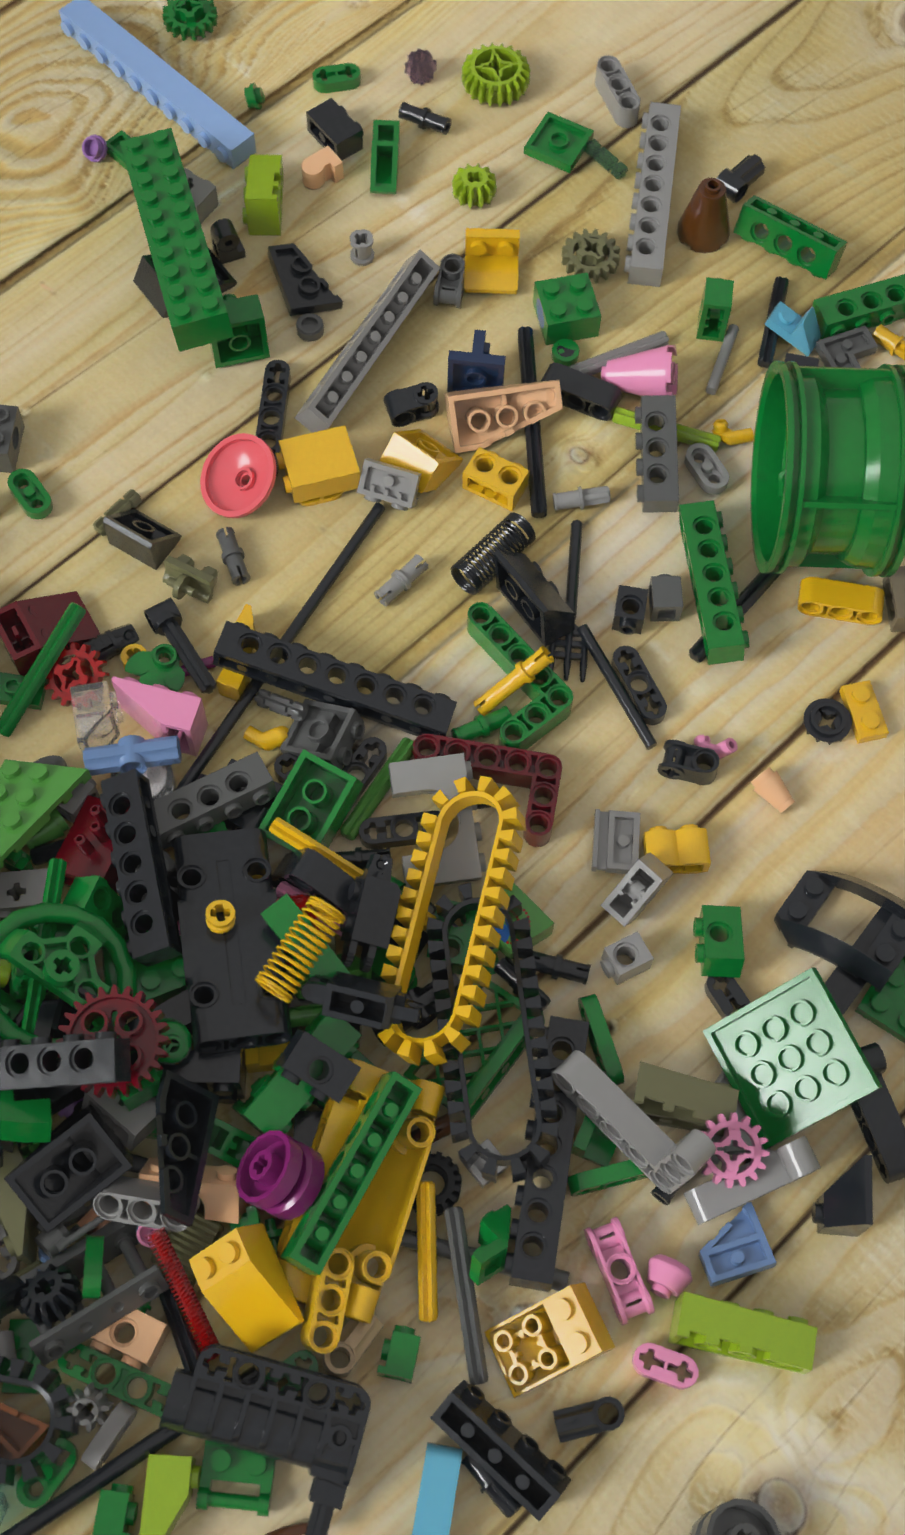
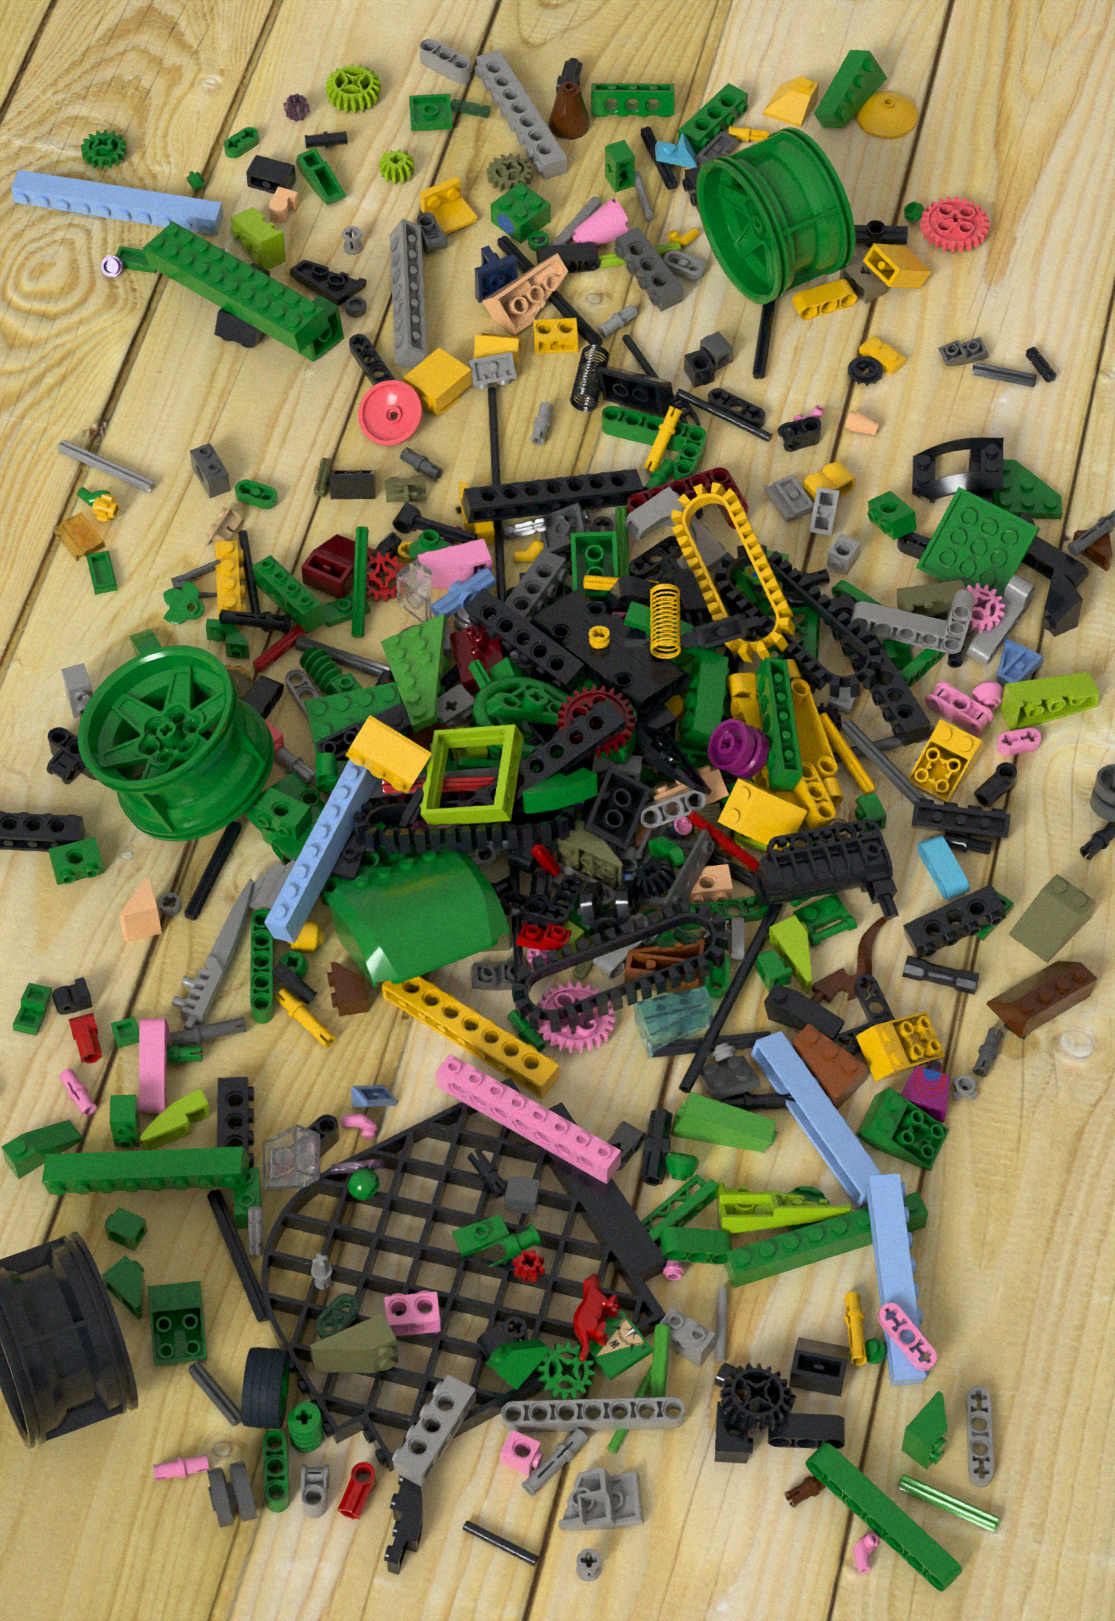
camera: 30 degrees left, 10 degrees down
black brick [276,1029,361,1104] -> none
black piece [383,382,439,427] -> none
green slope [469,1204,511,1286] -> none
green brick [679,500,749,665] -> none

